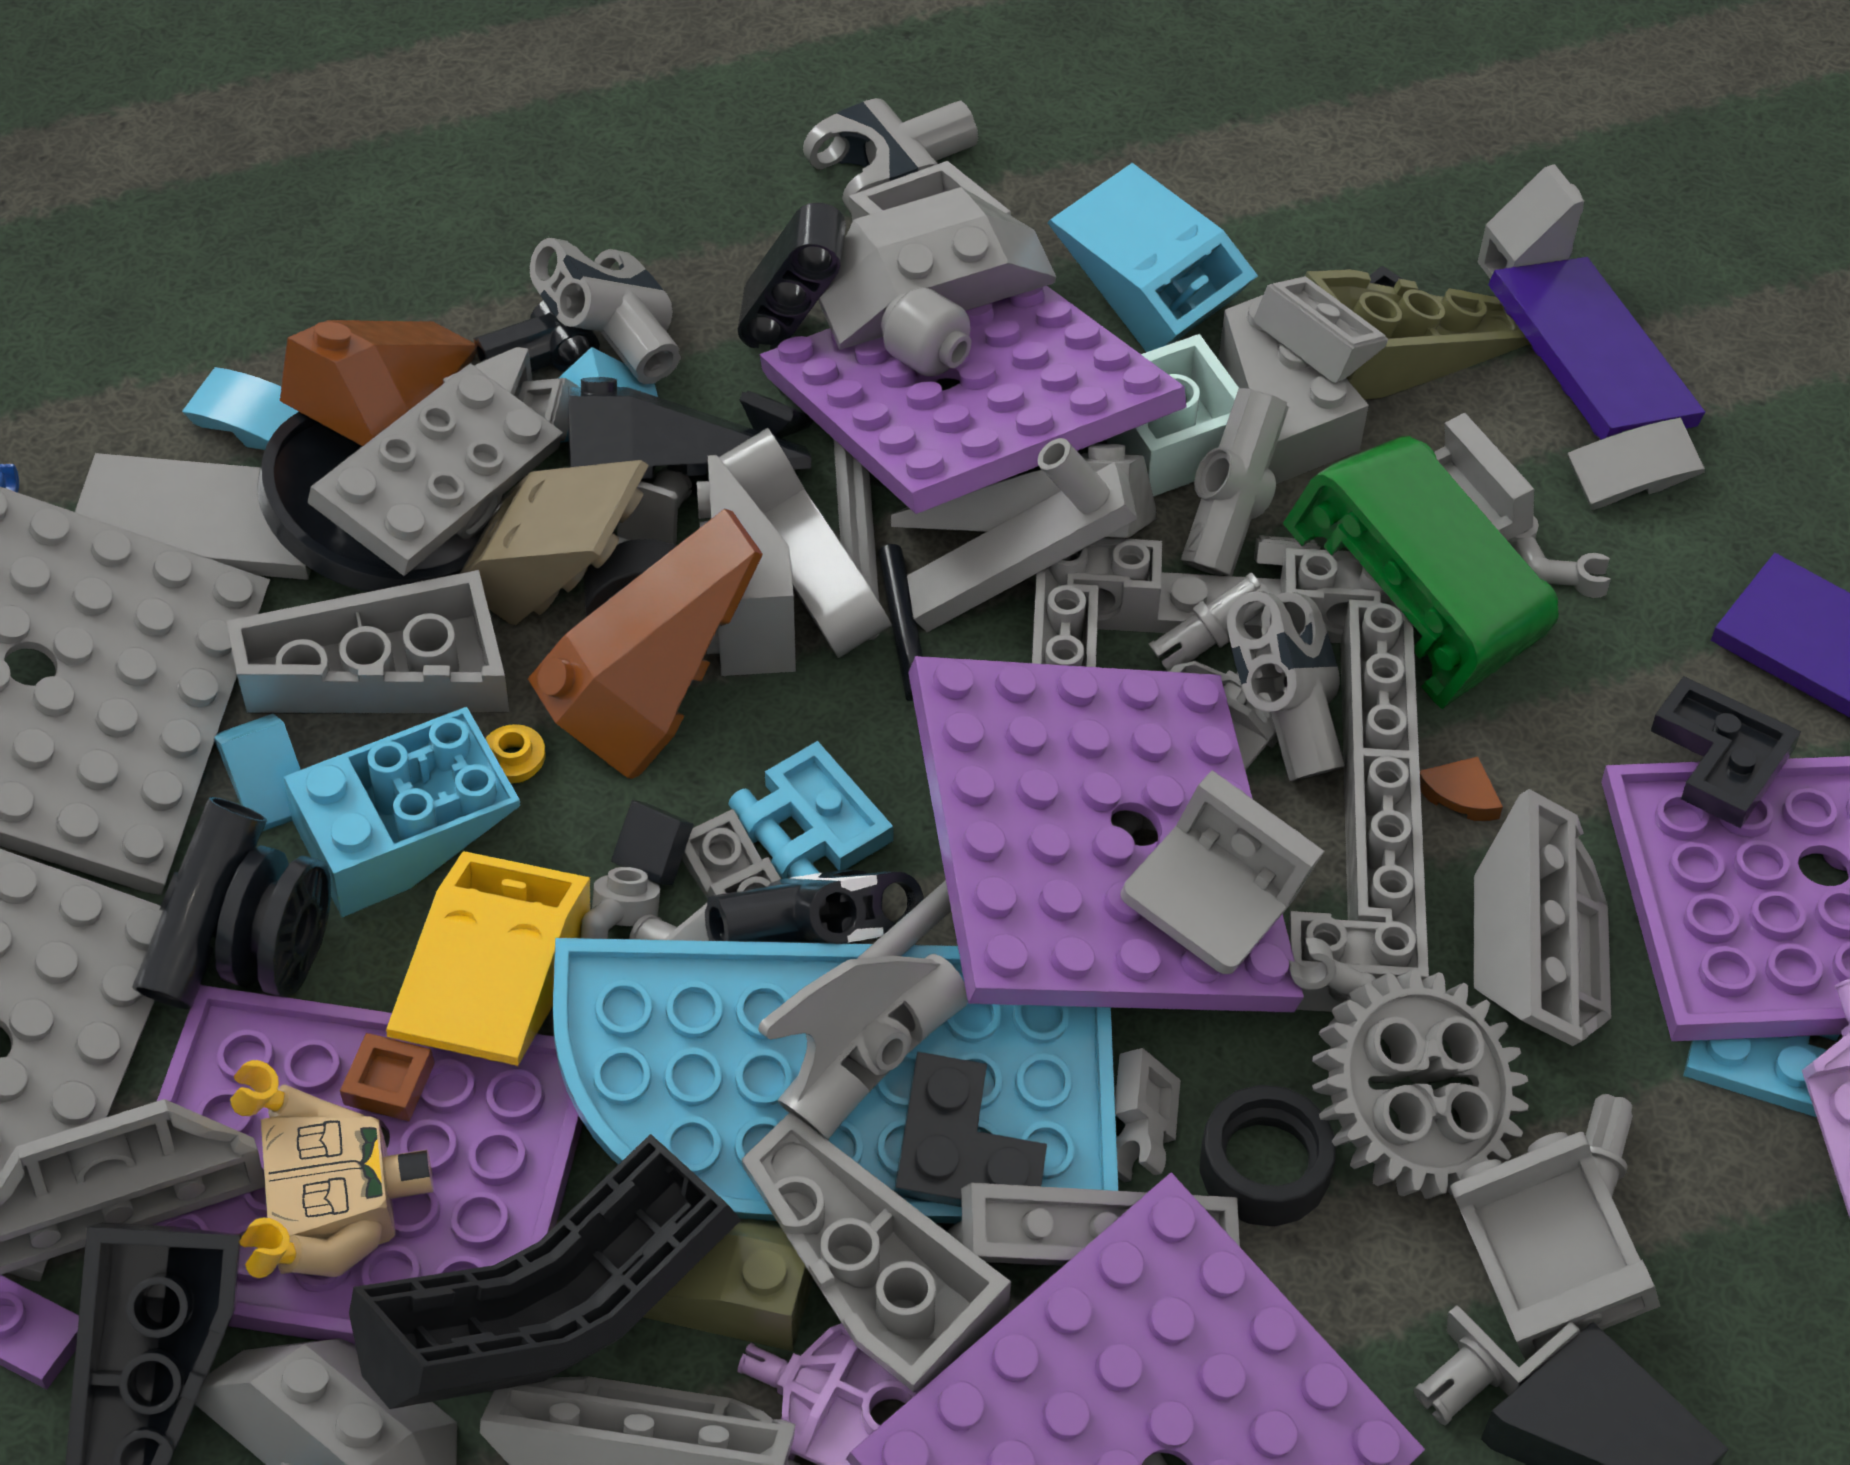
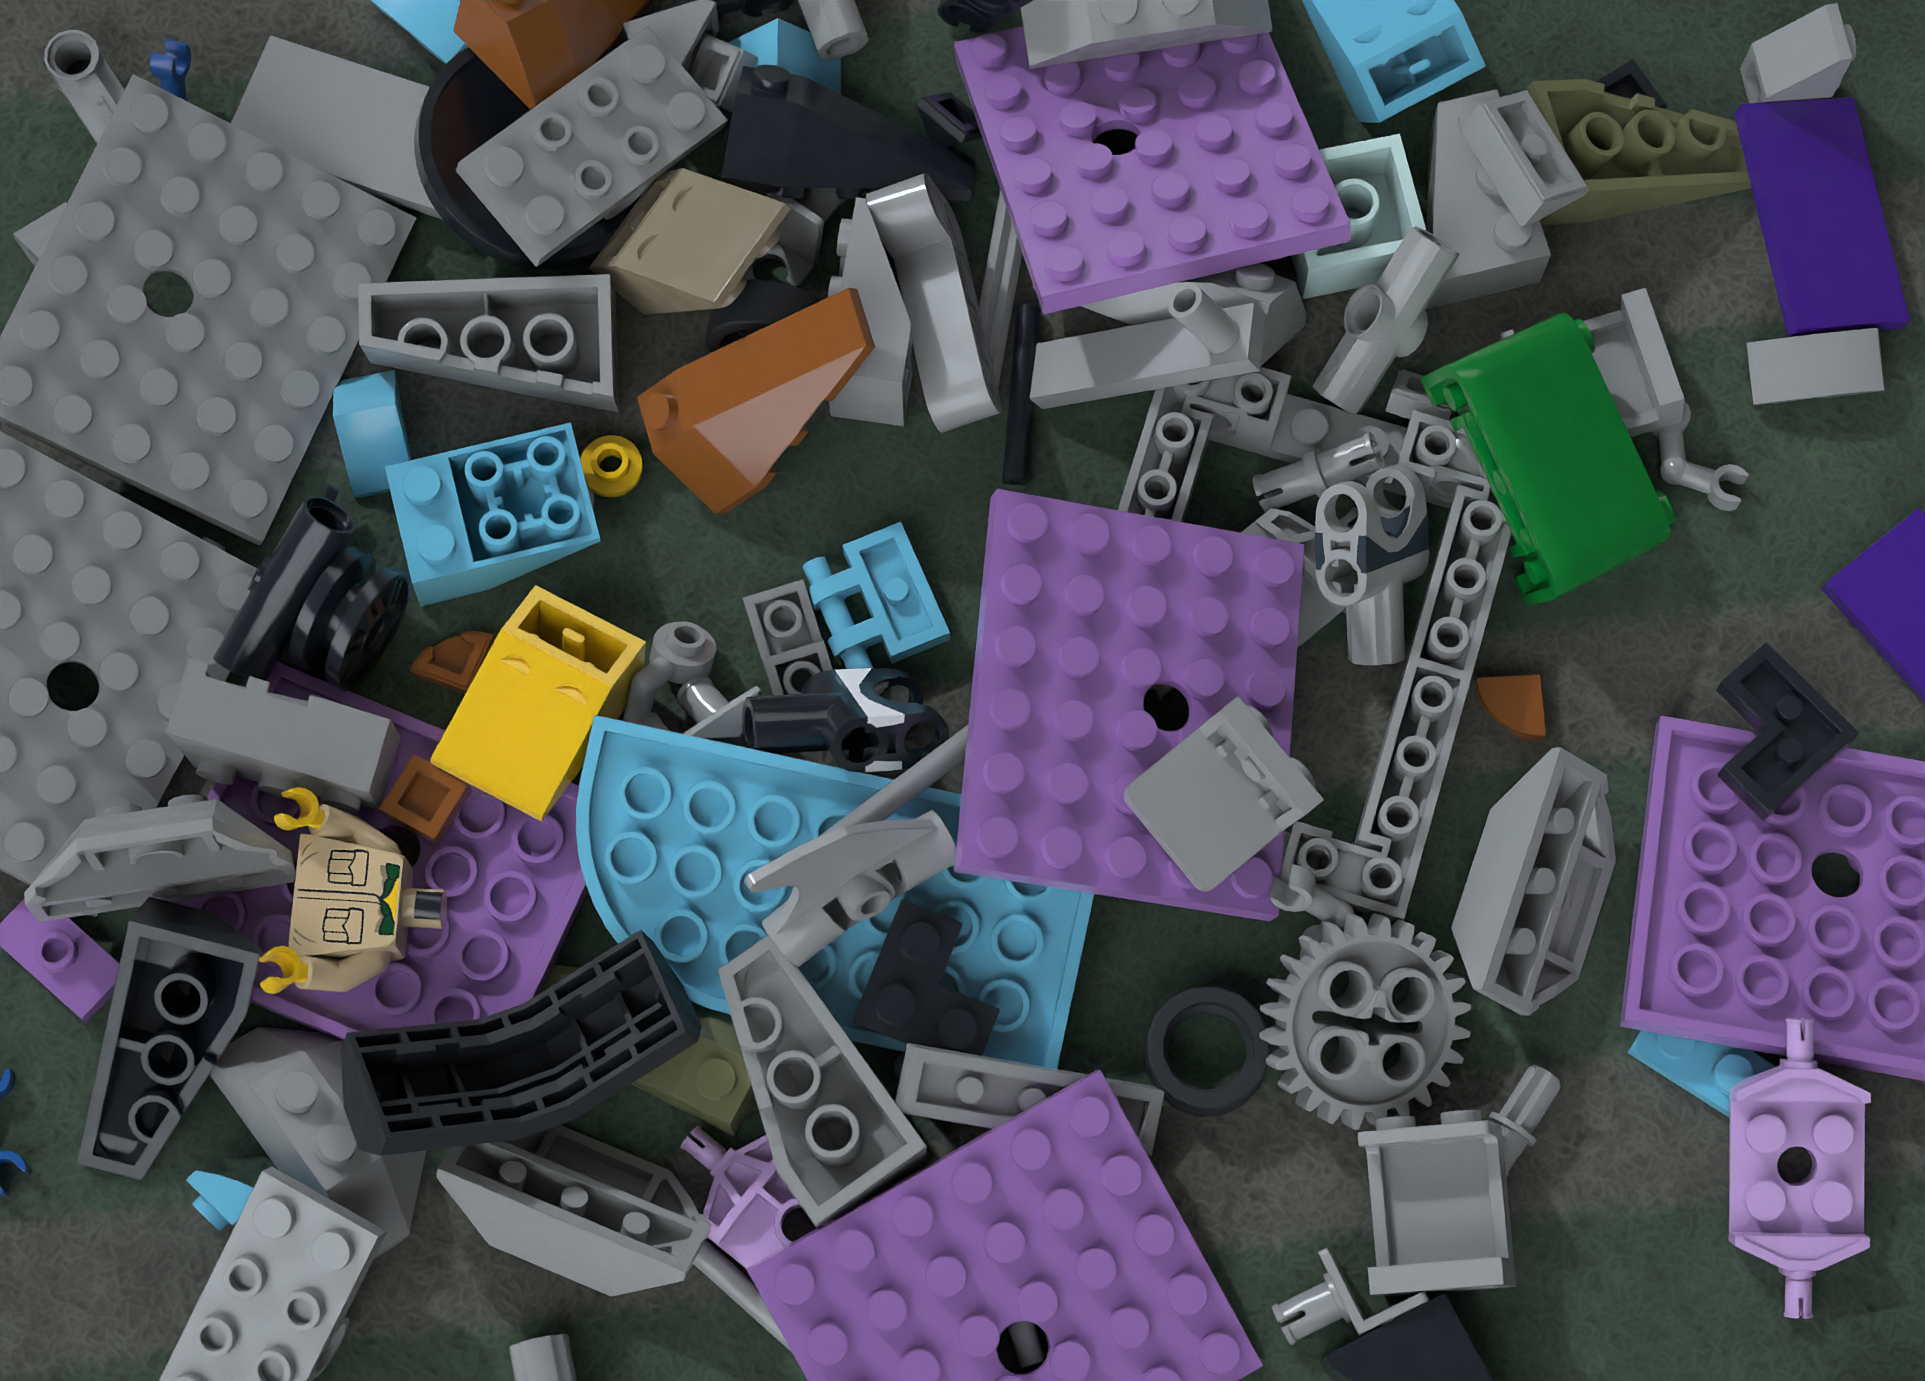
camera: 15 degrees right, 20 degrees up
black tile [611,800,694,886] -> none
light grey head [881,287,971,377] -> none
light grey plate [1114,1048,1181,1183] -> none
none -> light grey wedge [165,657,401,813]
none -> dark orange tile [410,631,495,694]

